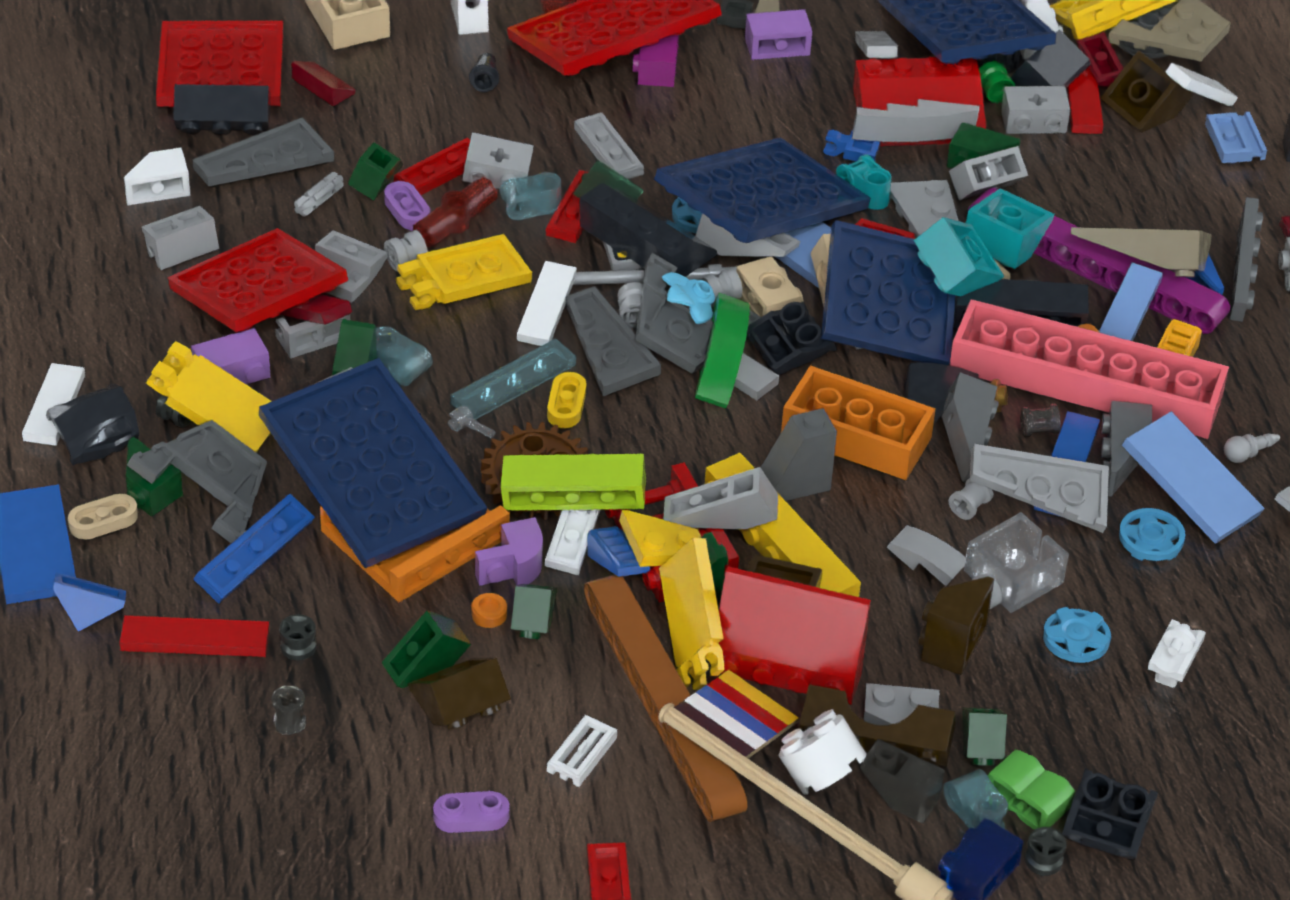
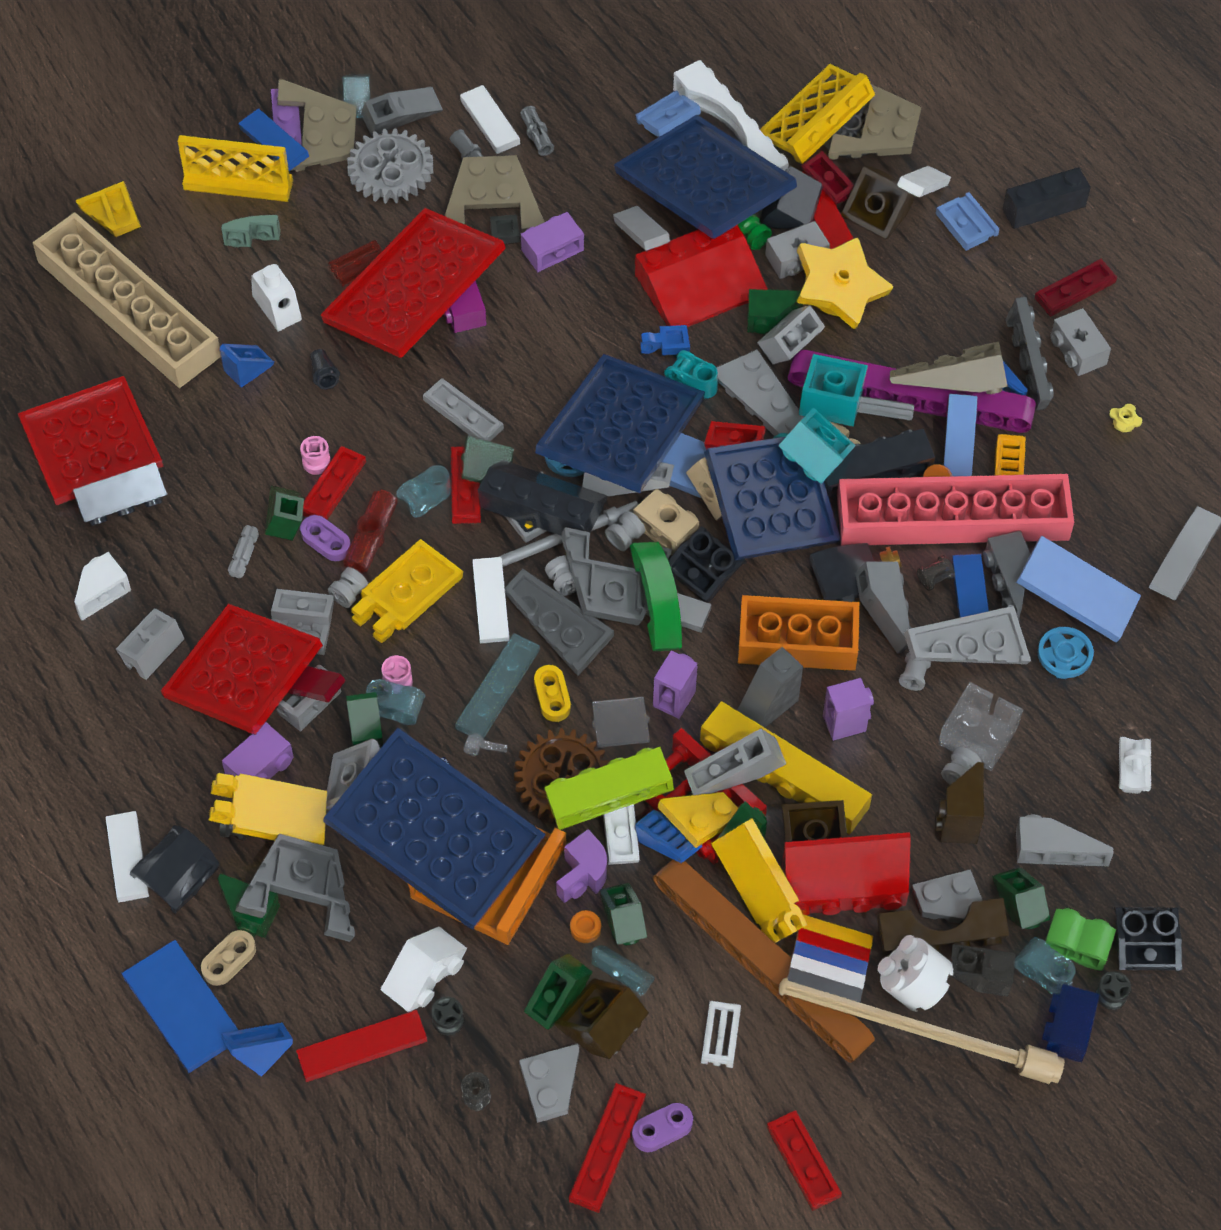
camera: 20 degrees left, 15 degrees up
dark grey wing [193,118,334,186] -> none
blue tile [193,494,315,604] -> none
dark red slope [291,61,356,106] -> none
light grey brick [462,133,534,194] -> none
medium azure plate [662,272,715,324] -> none
light grey slope [852,99,979,142] -> none
light grey slope [887,525,969,586] -> none
dark azure wheel [1043,607,1111,663] -> none
light grey bar [1224,433,1280,463] -> none
none -> blue slope [220,344,274,388]
none -> bright pink wheel [300,436,331,475]
none -> white brick [380,927,467,1012]
none -> bright pink wheel [381,655,413,695]
none -> light grey wing [519,1044,579,1123]
none -> red tile [569,1083,646,1213]
none -> clear piece [592,697,650,748]
none -> clear light blue slope [592,945,655,995]
none -> medium lavender brick [653,651,698,719]
none -> yellow plate [797,238,893,329]
none -> medium lavender brick [823,678,874,740]
none -> light grey axle [858,396,914,420]
none -> light grey slope [1016,814,1113,866]

